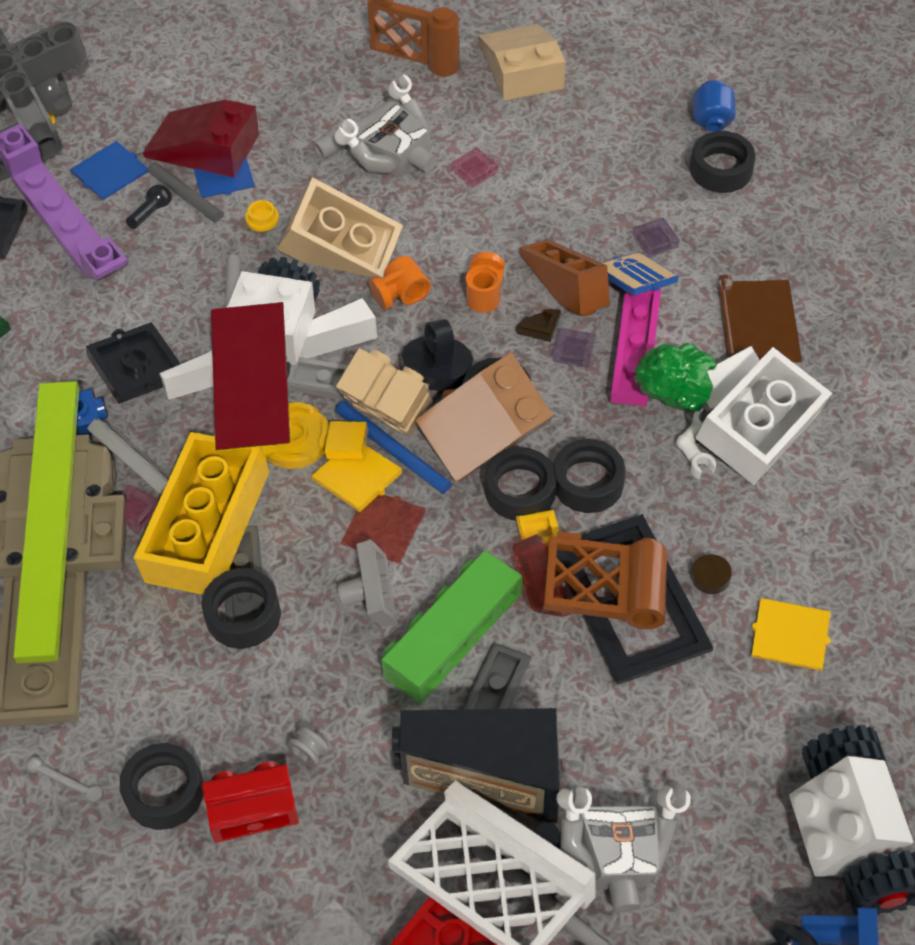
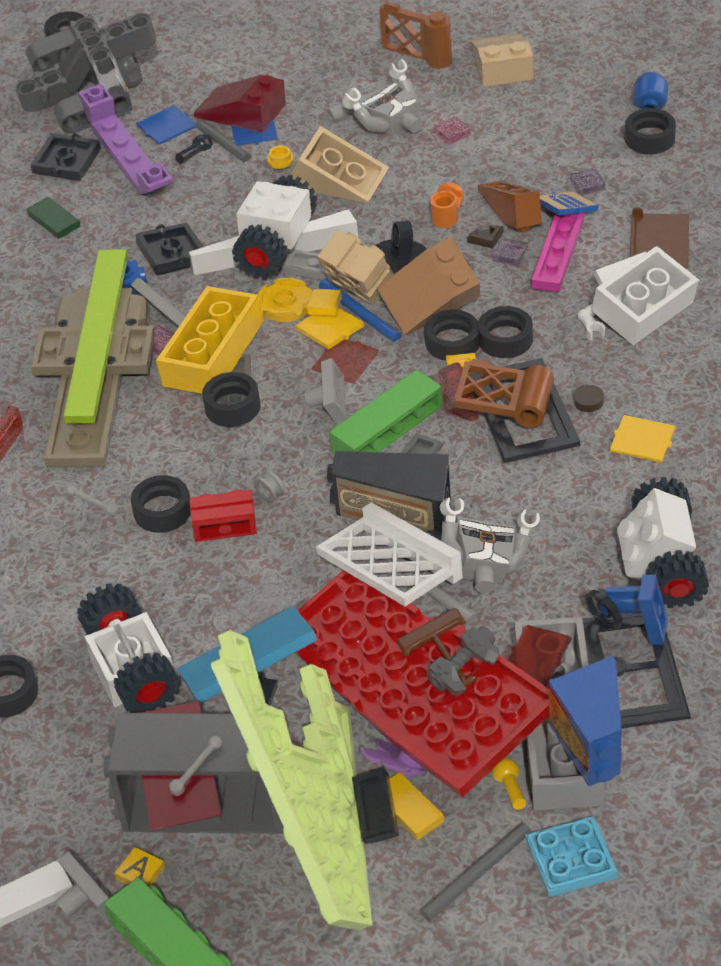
camera: 10 degrees right, 10 degrees down
dark red piece [211,302,290,450] -> none
orange piece [368,256,431,311] -> none
green hair [634,343,717,412] -> none

